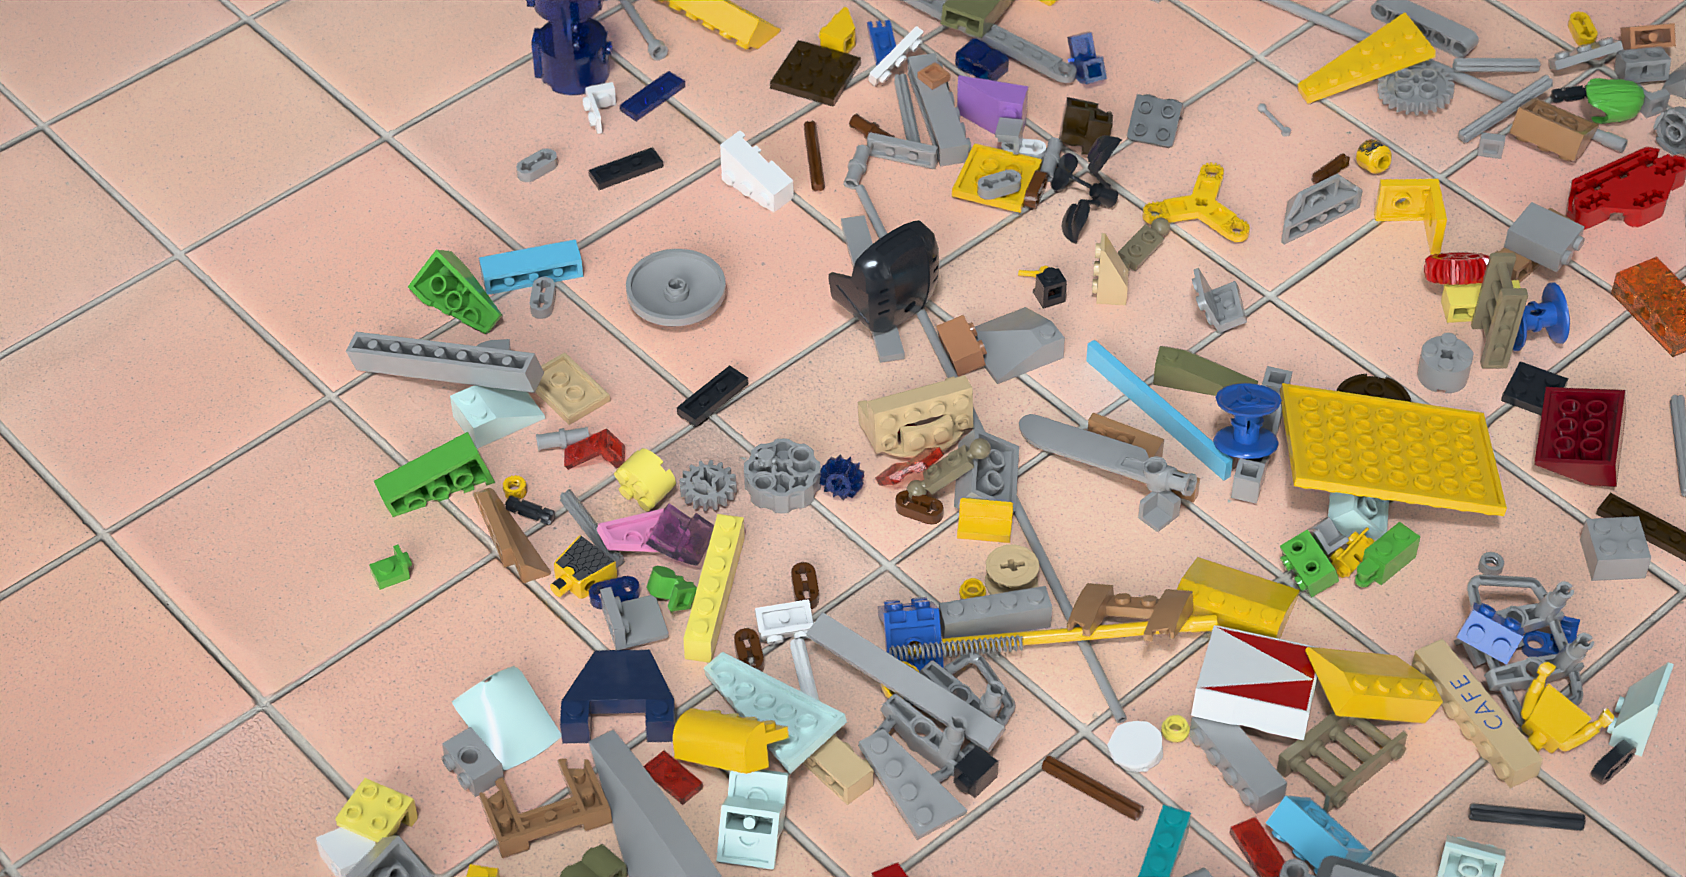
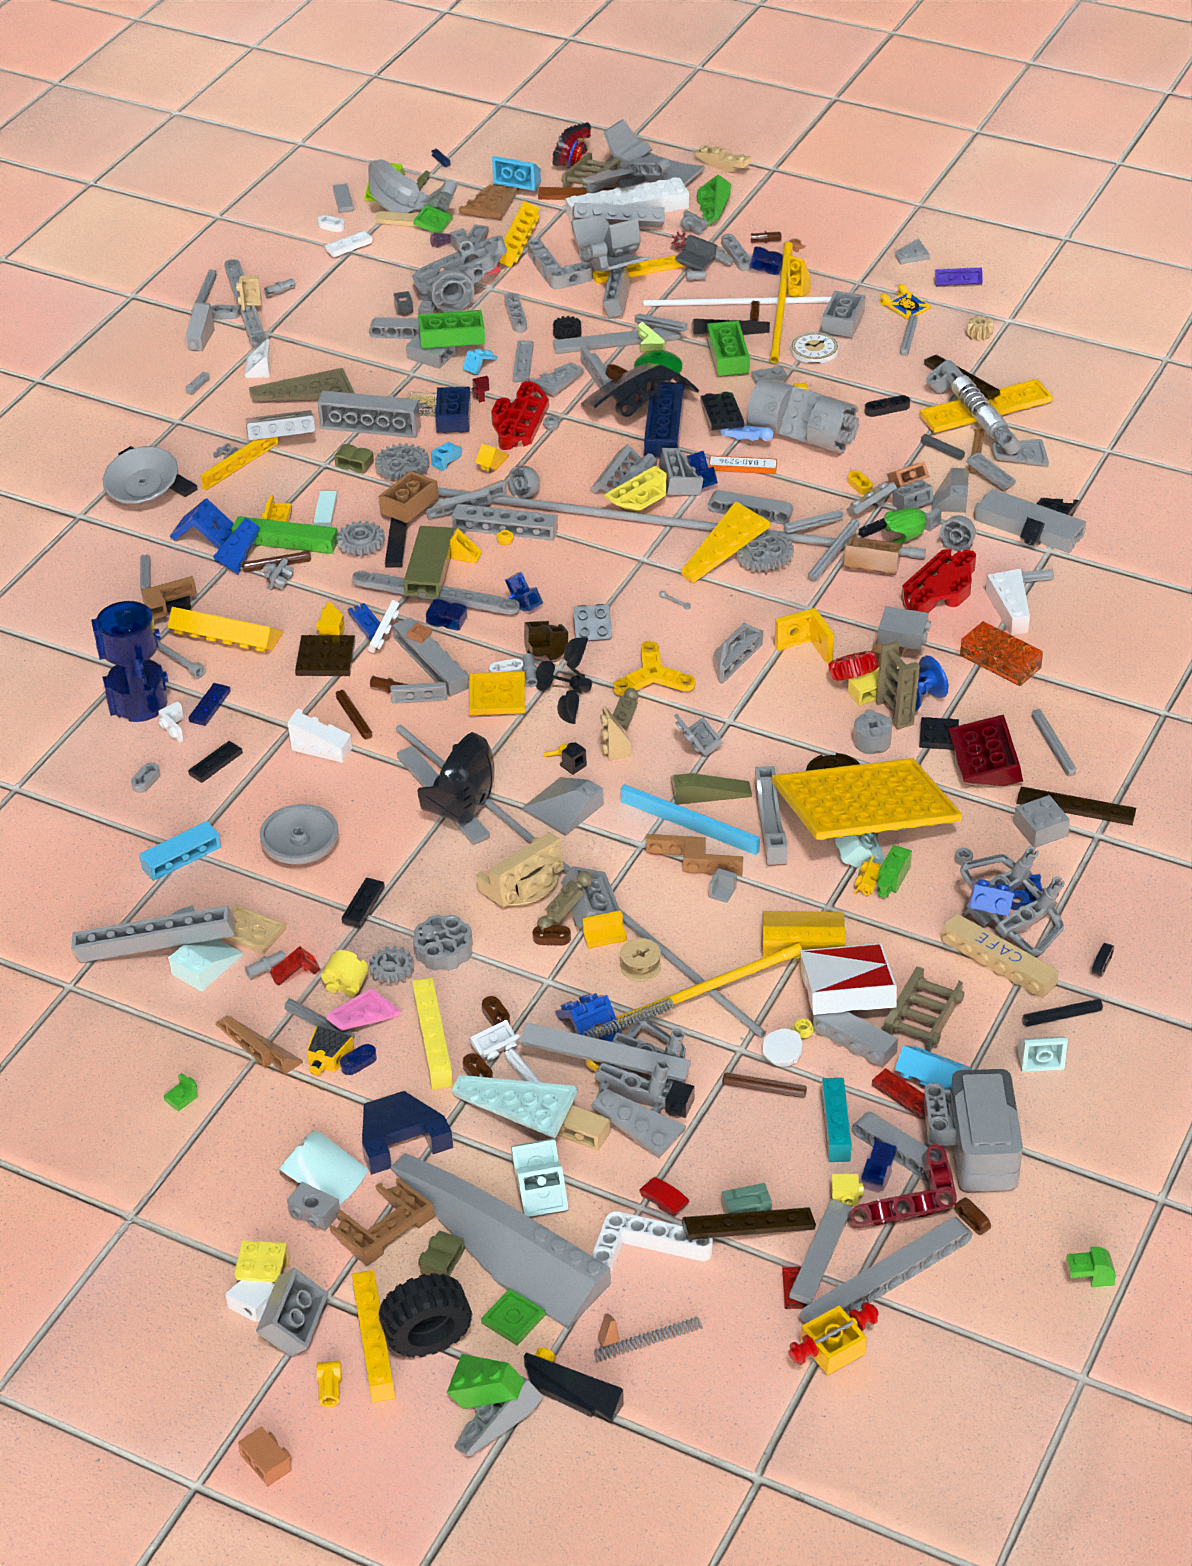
camera: 20 degrees left, 5 degrees down
bright green wedge [374,432,495,517] -> none
bright green wedge [408,249,502,334] -> none
yellow axle [503,475,527,499] -> none
black axle [505,495,555,525] -> none
light grey beam [530,277,556,319] -> none
light grey bracket [600,587,669,651] -> none
clear red plate [643,750,703,805] -> none
clear purple slope [646,503,714,566] -> none
bright green leg [646,566,697,612] -> none
yellow brick [673,708,789,774] -> none
clear blue gear [819,454,865,500] -> none
light grey pin [844,145,871,189] -> none
clear red tile [875,447,944,486] -> none
light grey axle [894,73,921,143] -> none
nougat brick [936,315,987,377] -> none
light grey brick [939,586,1052,638] -> none
medium lavender slope [957,75,1028,135] -> none
yellow plate [959,578,986,599] -> none
light grey beam [977,170,1021,200] -> none
light grey panel [995,117,1023,155] -> none
light grey piece [1019,414,1197,496] -> none
reddish brown beam [1024,170,1049,209] -> none
medium nougat wedge [1067,583,1193,641] -> none
blue piece [1213,383,1282,459] -> none
bright green brick [1280,529,1339,598] -> none
yellow slope [1305,647,1443,723] -> none
light grey panel [1308,517,1349,555] -> none
reddish brown axle [1312,153,1350,184] -> none
yellow head [1356,139,1392,174] -> none
light grey plate [1477,132,1506,159] -> none
yellow torso [1521,662,1614,753] -> none
light aqua slope [1607,662,1674,757] -> none

